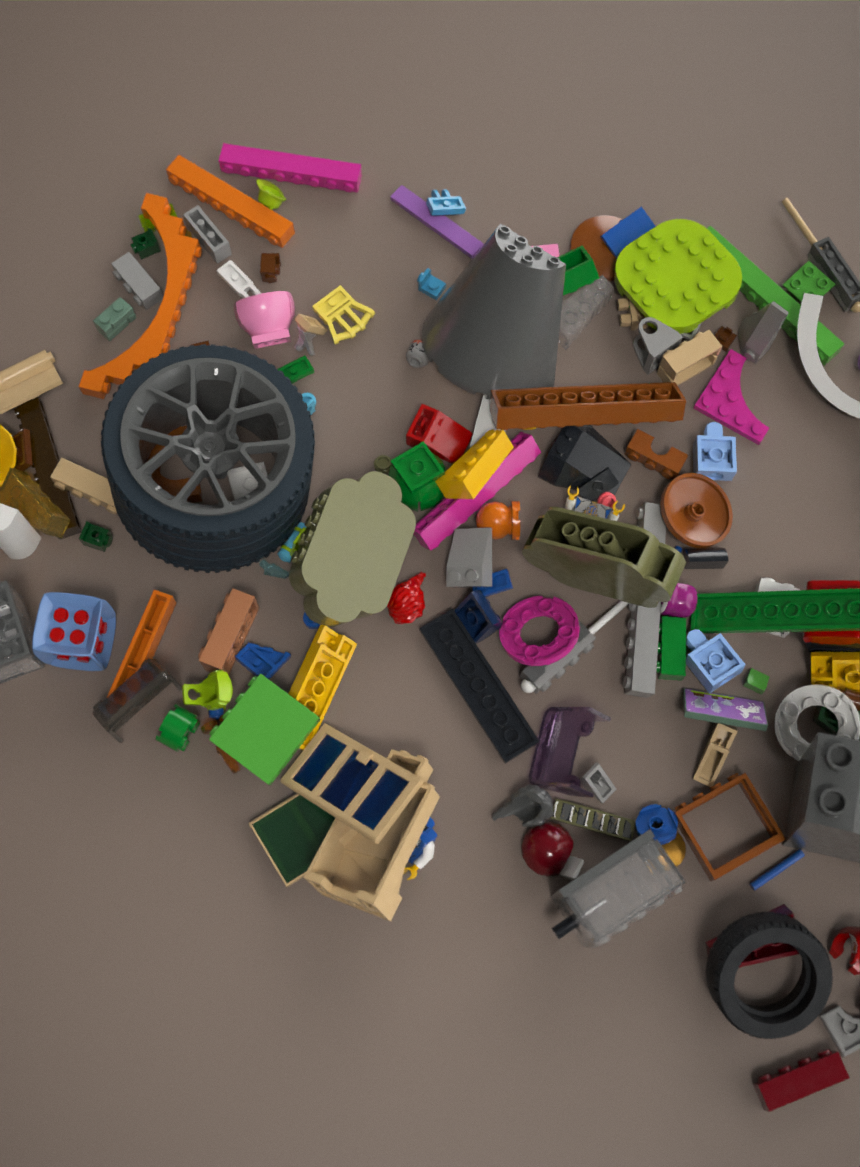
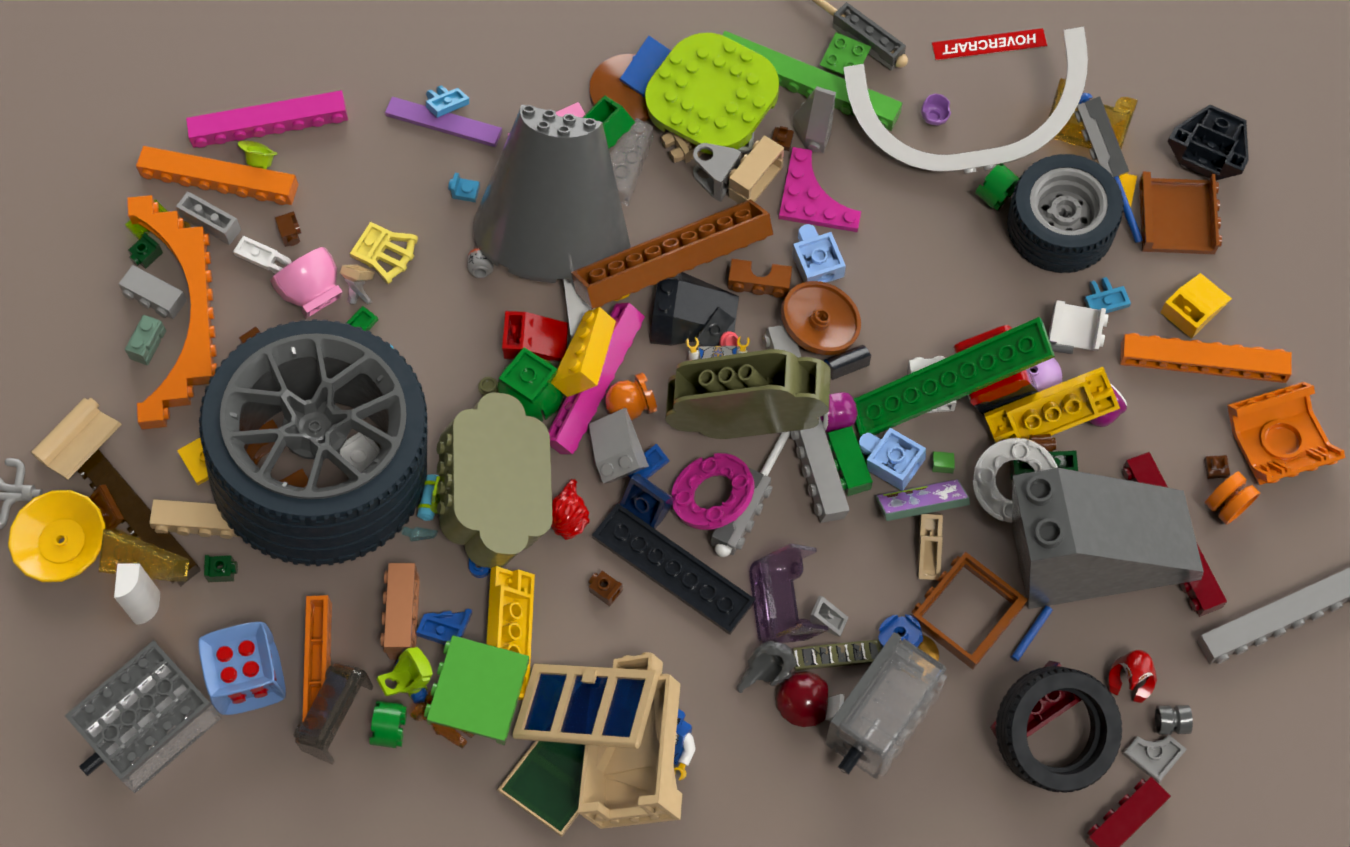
camera: 20 degrees left, 5 degrees down
none -> reddish brown brick [588,571,623,607]

